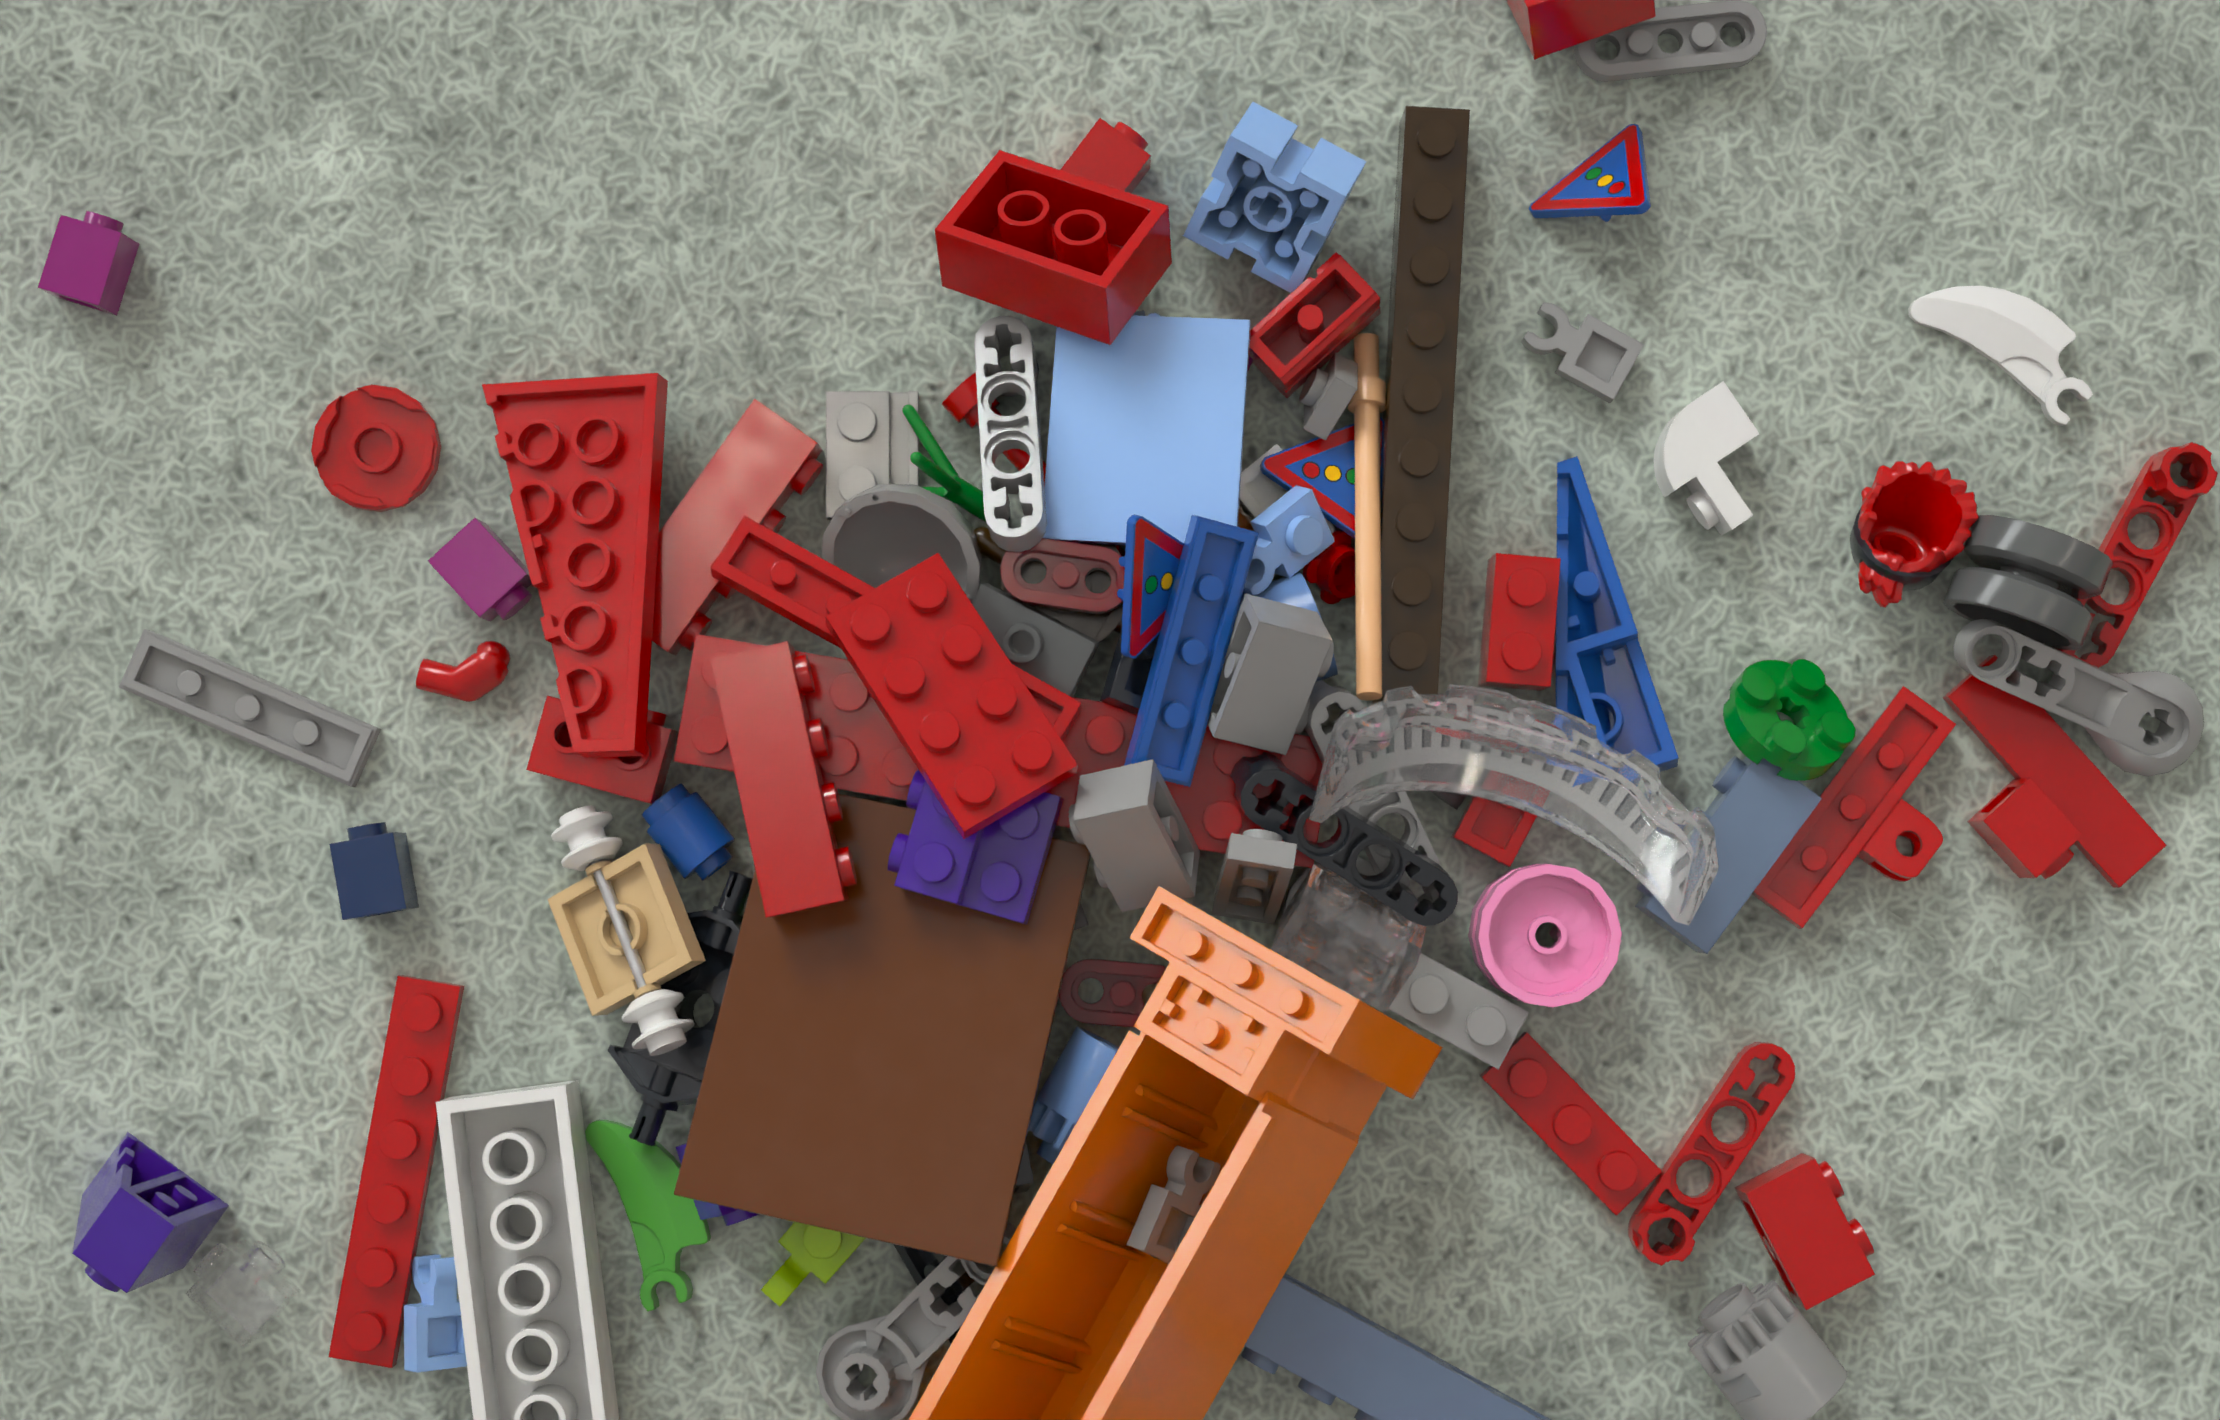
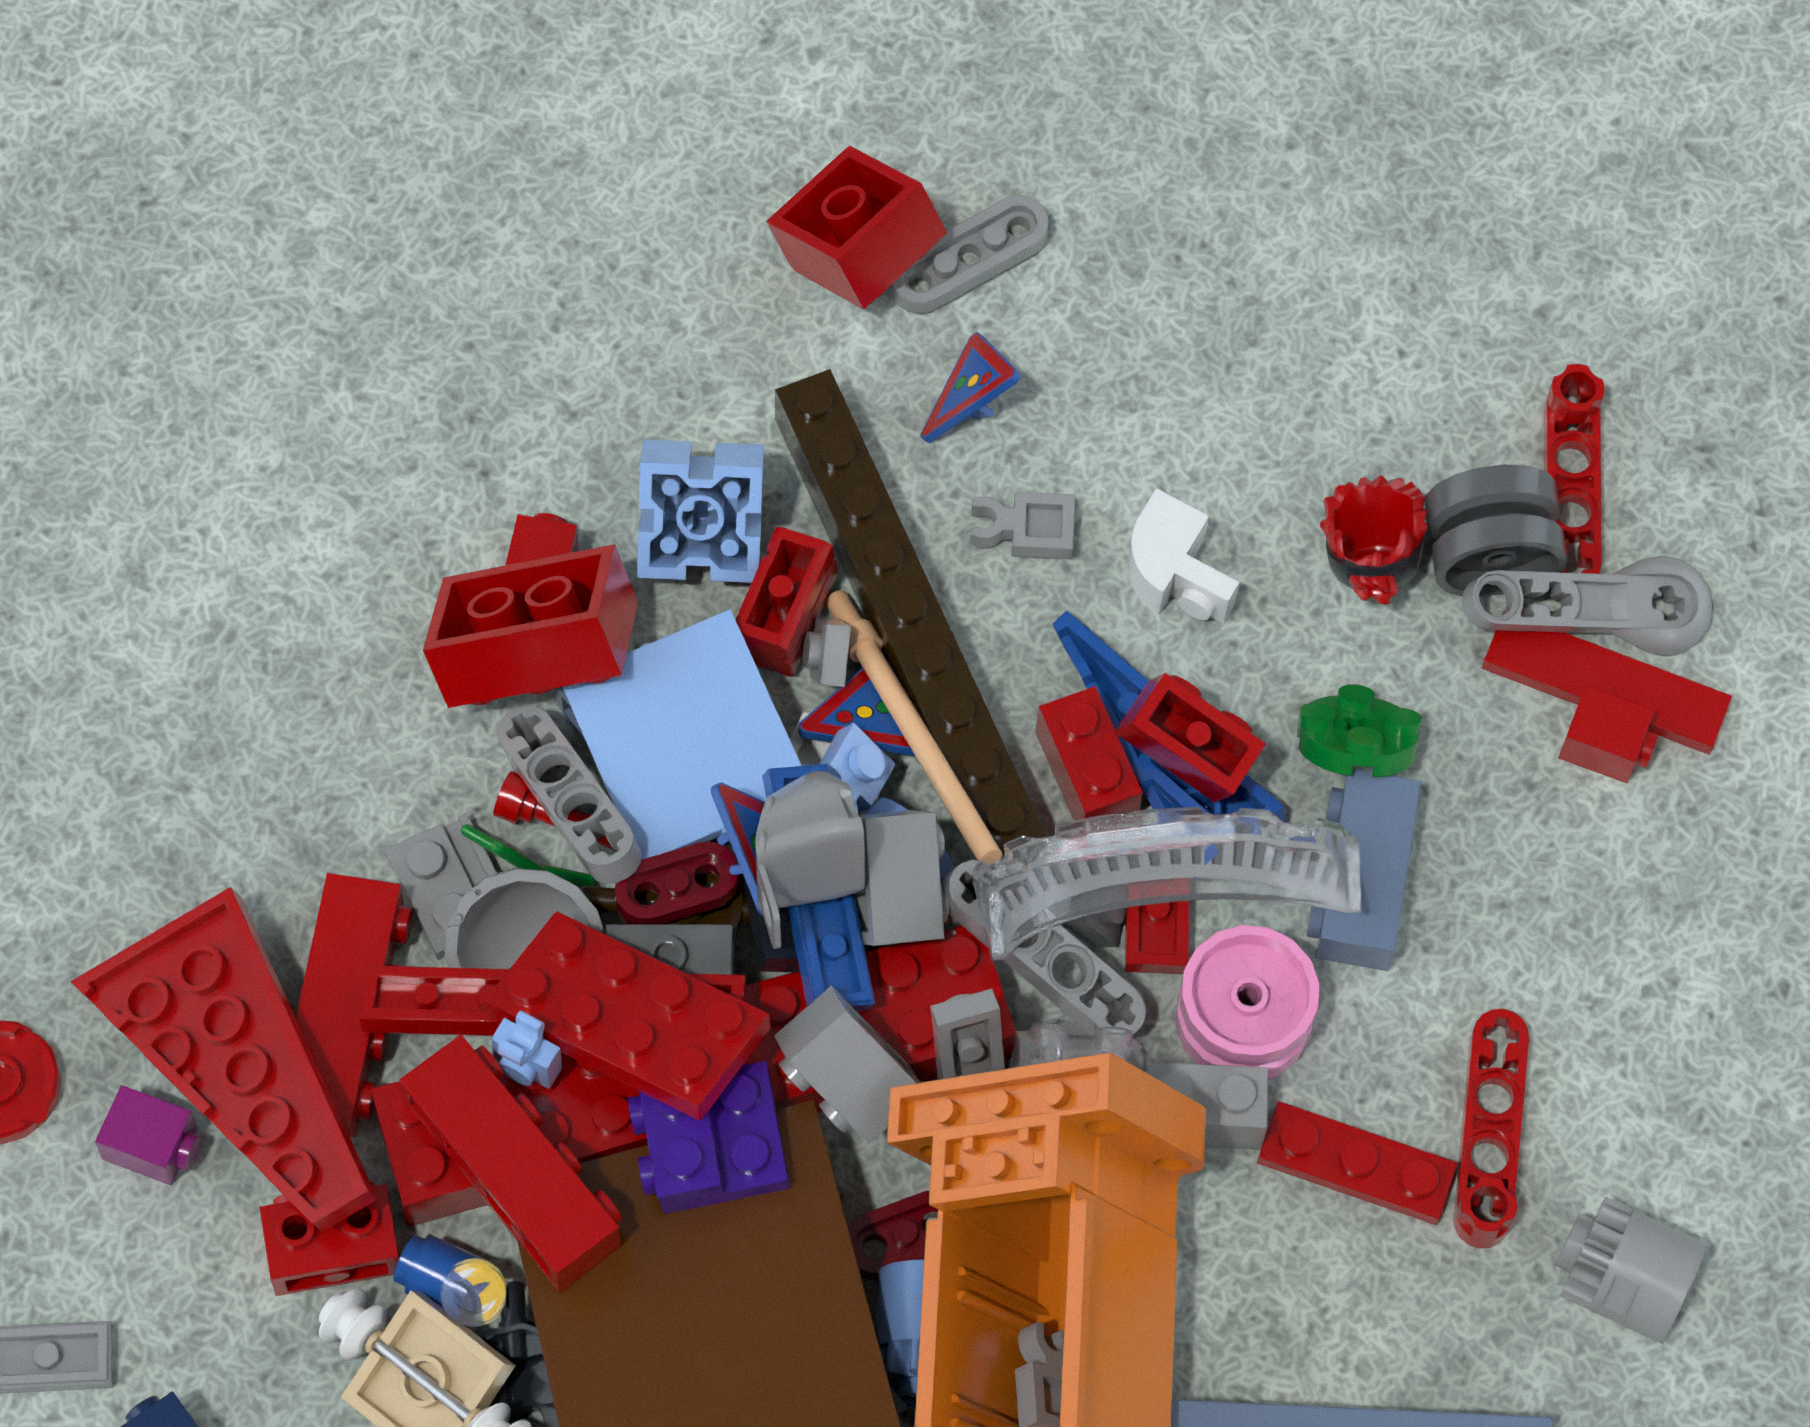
camera: 30 degrees left, 20 degrees down
red arm [416,641,511,702] -> none
black beam [1230,752,1458,926] -> none
red plate [1303,530,1355,604] -> none
red brick [1734,1153,1875,1310] -> none
red plate [1752,686,1956,929] -> none
white piece [1908,286,2093,426] -> none
none -> clear tile [441,1258,507,1327]
none -> light blue plate [491,1010,562,1089]
none -> light grey piece [755,771,865,949]
none -> red brick [1114,673,1266,803]

